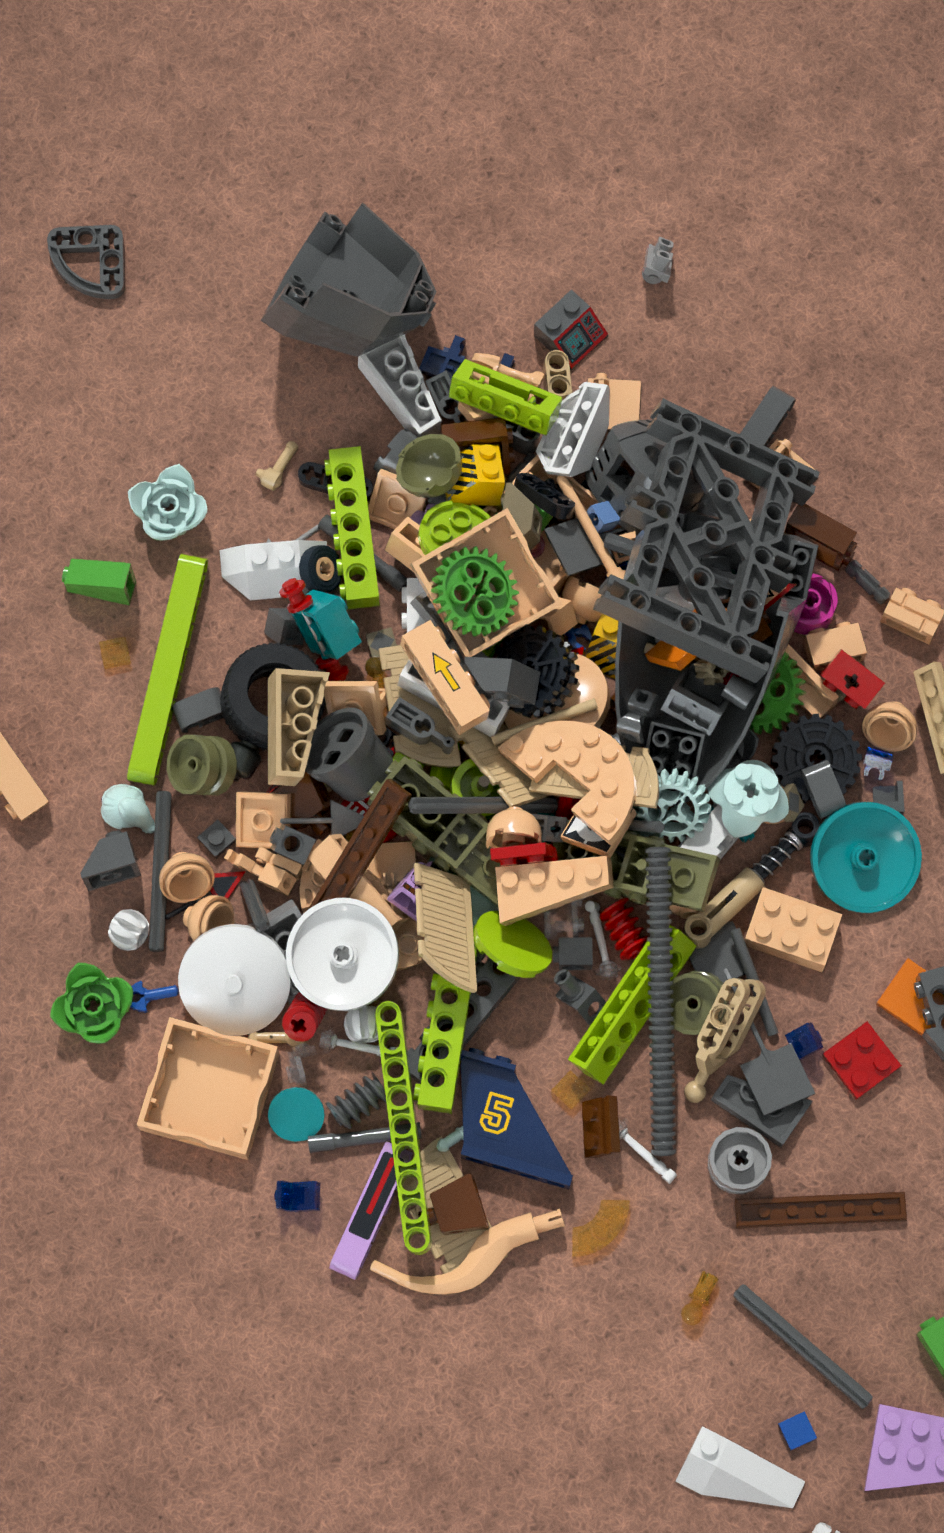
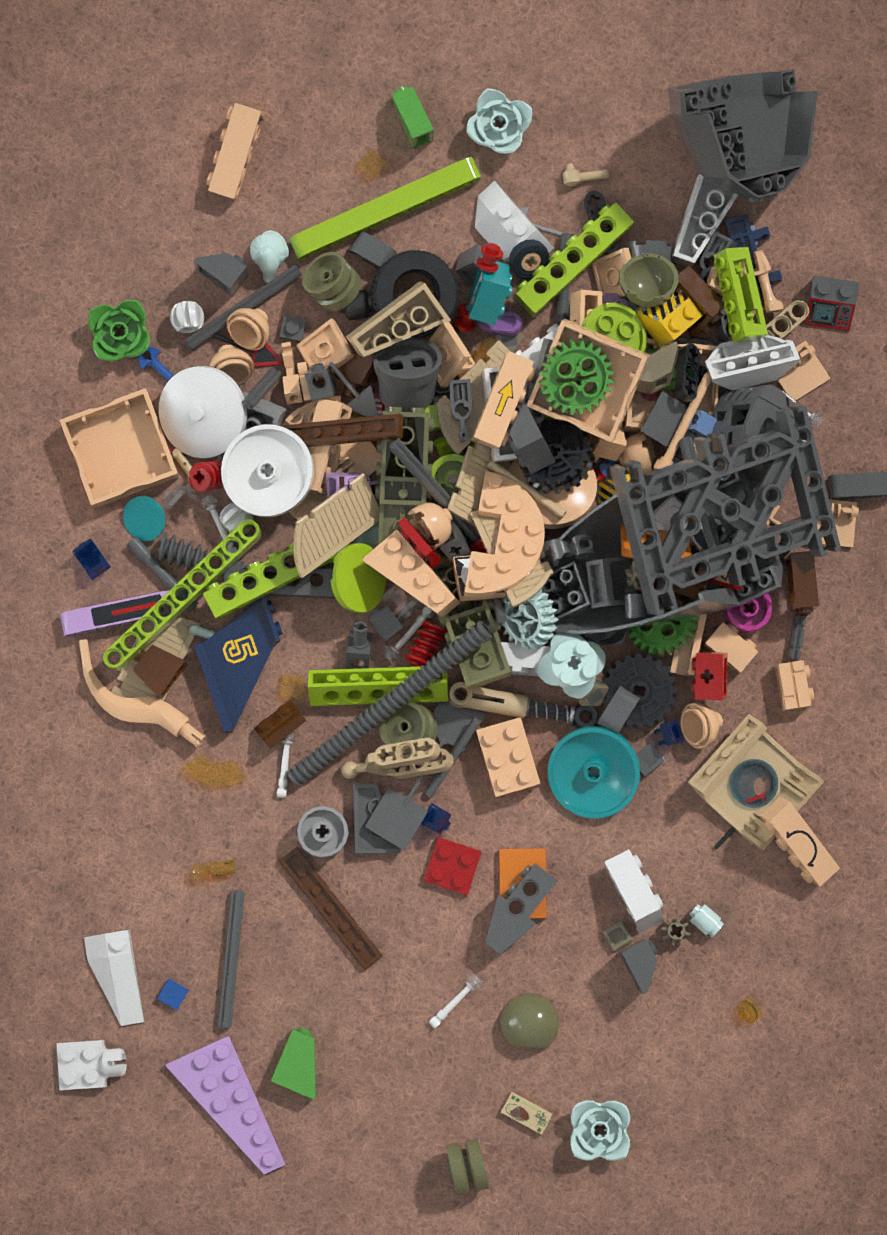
camera: 45 degrees right, 10 degrees up
none -> medium lavender tile [478,311,523,336]

